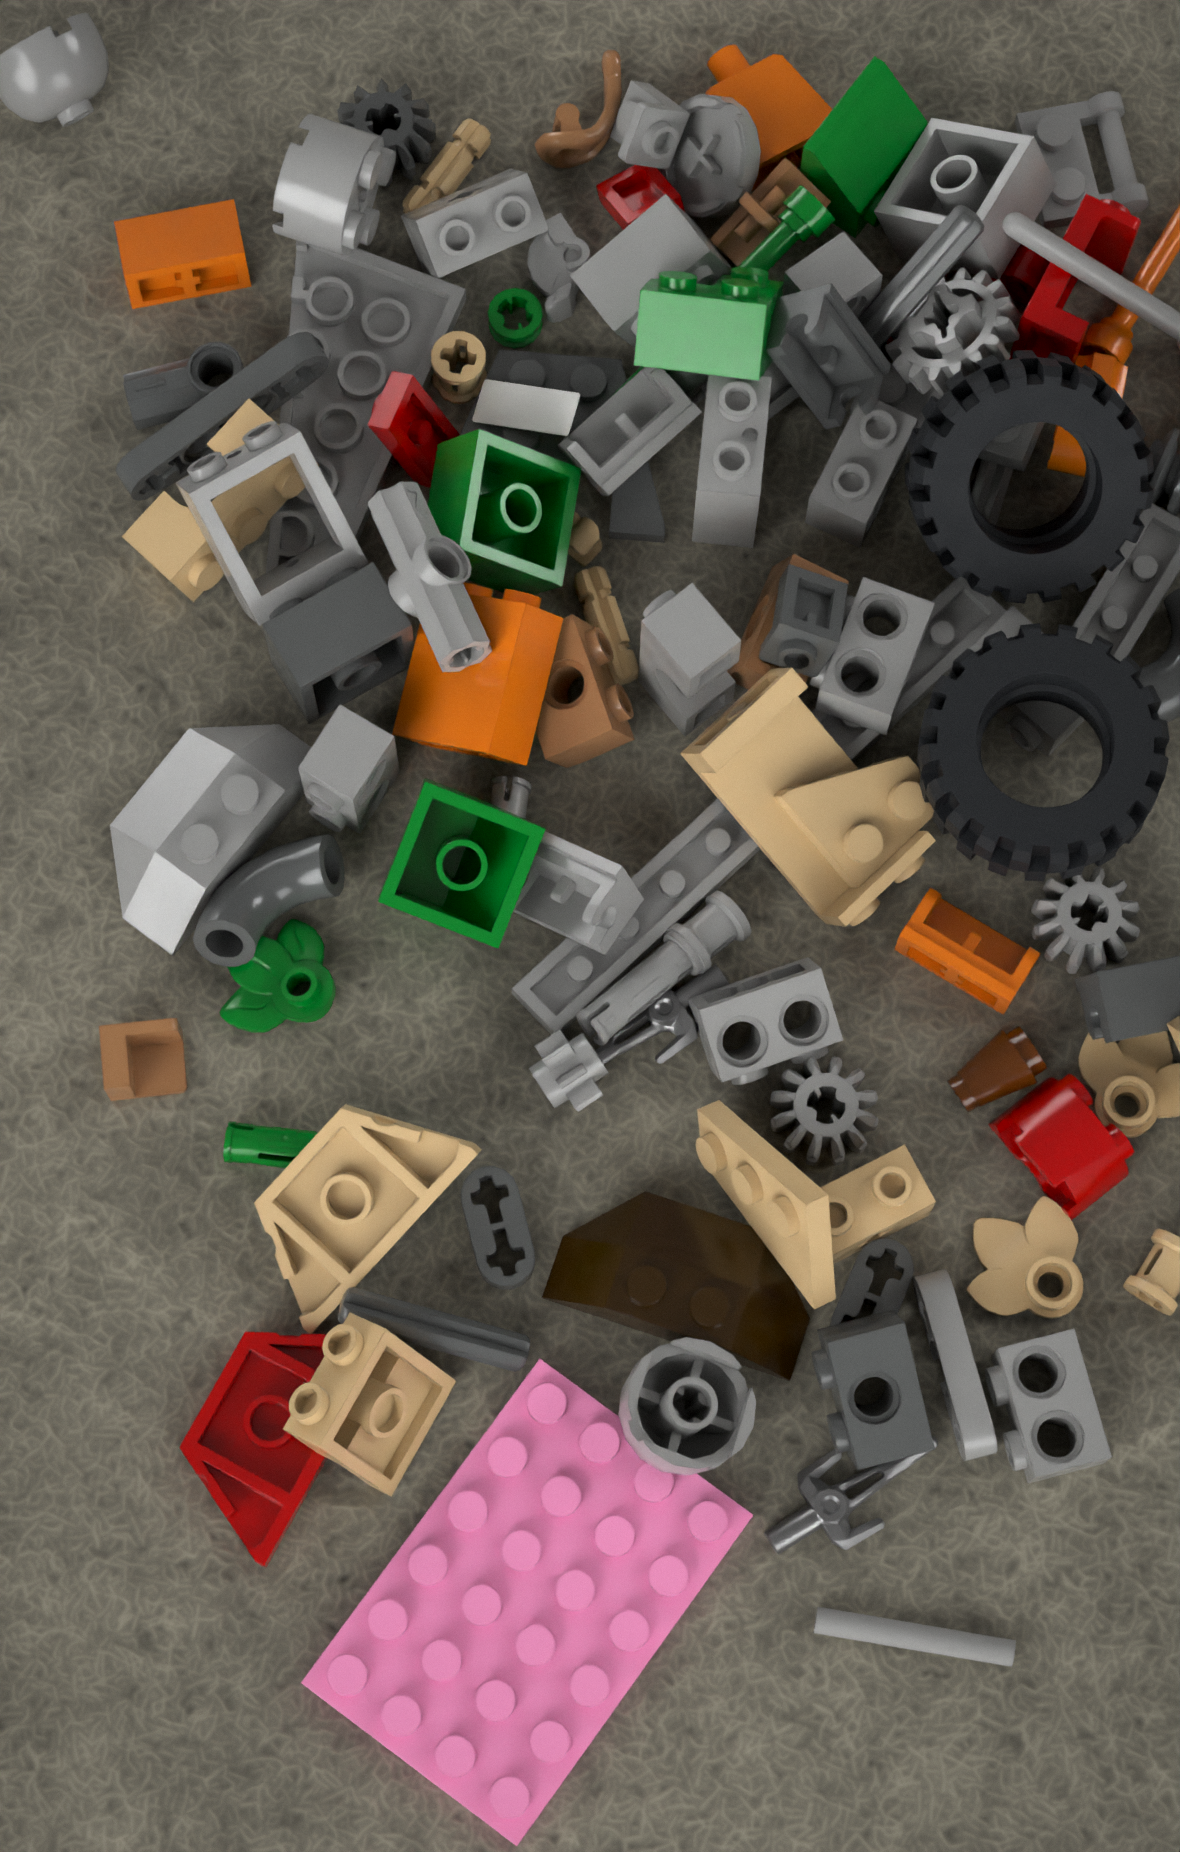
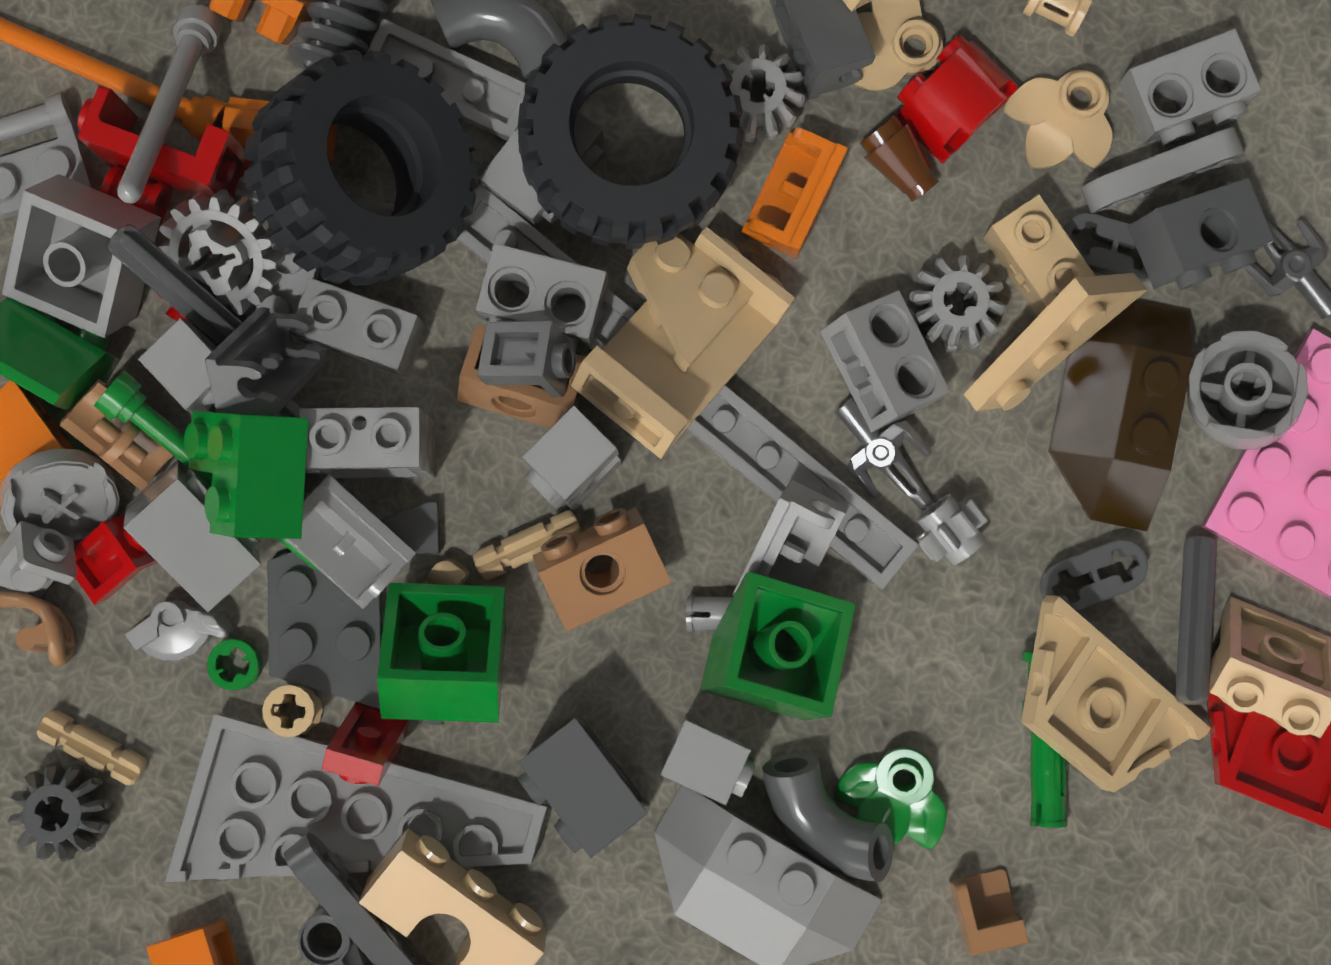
camera: 90 degrees left, 10 degrees up
light grey window [176,421,369,626] -> none
light grey brick [272,114,396,256] -> none
light grey piece [368,481,492,672] -> none
orange brick [392,582,563,766] -> none
light grey brick [401,169,549,278] -> none
white sticker [472,379,580,436] -> none
light grey pin [576,890,752,1046] -> none

